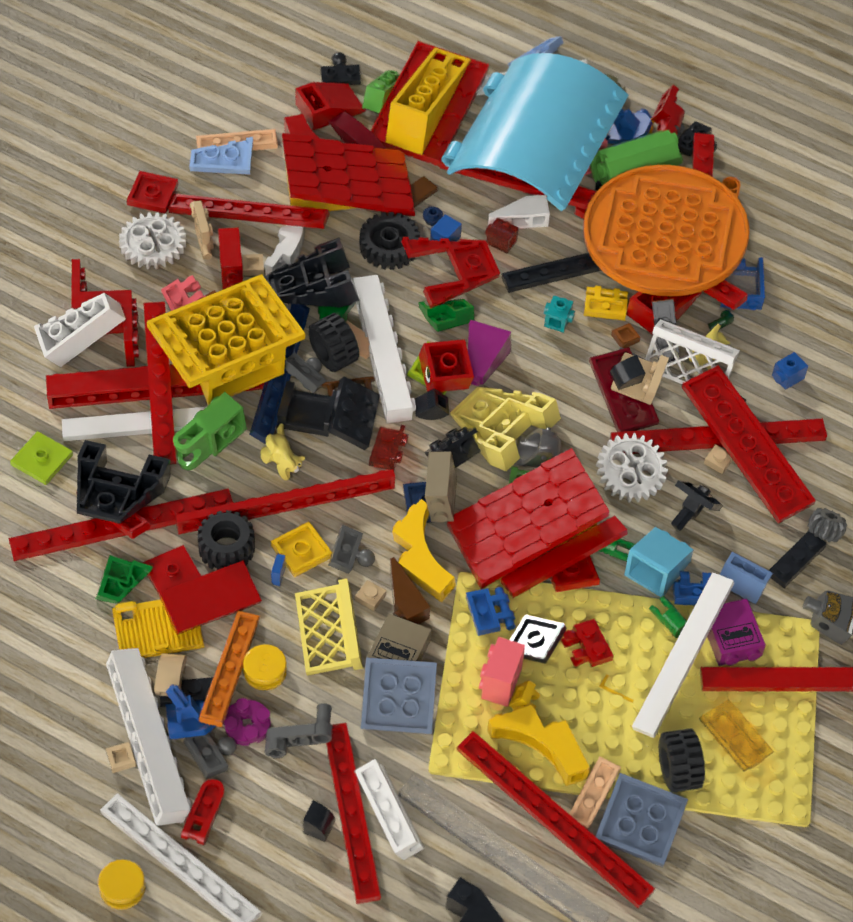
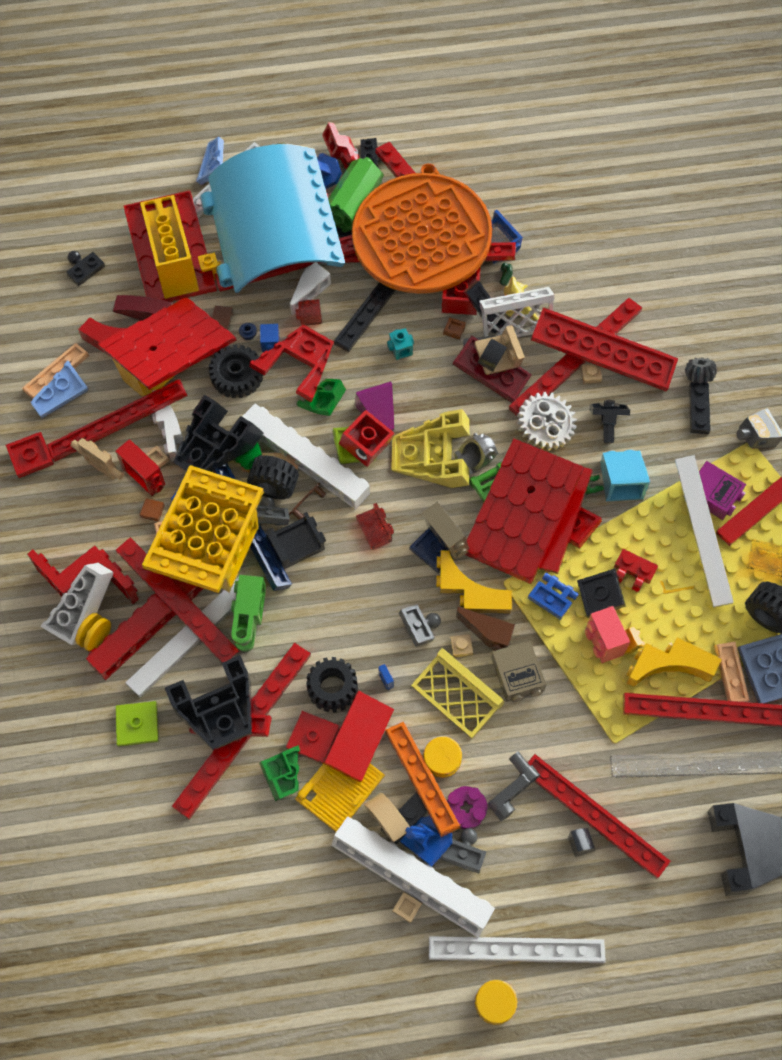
camera: 35 degrees left, 10 degrees up
white gear [119,212,186,269] -> none
coral plate [161,275,206,311] -> none
red plate [176,469,395,535] -> none
red plate [181,779,225,846] -> none
light yellow animal [260,423,305,481] -> none
yellow tile [271,521,332,578] -> none
red slope [295,82,366,131] -> none
black plate [328,376,380,450] -> none
white brick [355,759,424,861] -> none
sand blue plate [361,658,437,734] -> none
bright green slope [362,70,399,113] -> none
black brick [415,388,449,420] -> none
black bracket [424,427,481,468] -> none
yellow plate [584,285,628,321] -> none
green hinge [649,595,687,638] -> none
blue plate [673,571,712,606] -> none
medium blue brick [719,552,773,604] -> none
blue brick [772,352,808,390] -> none
none -> yellow head [75,613,111,652]
none -> yellow bracket [198,252,221,280]

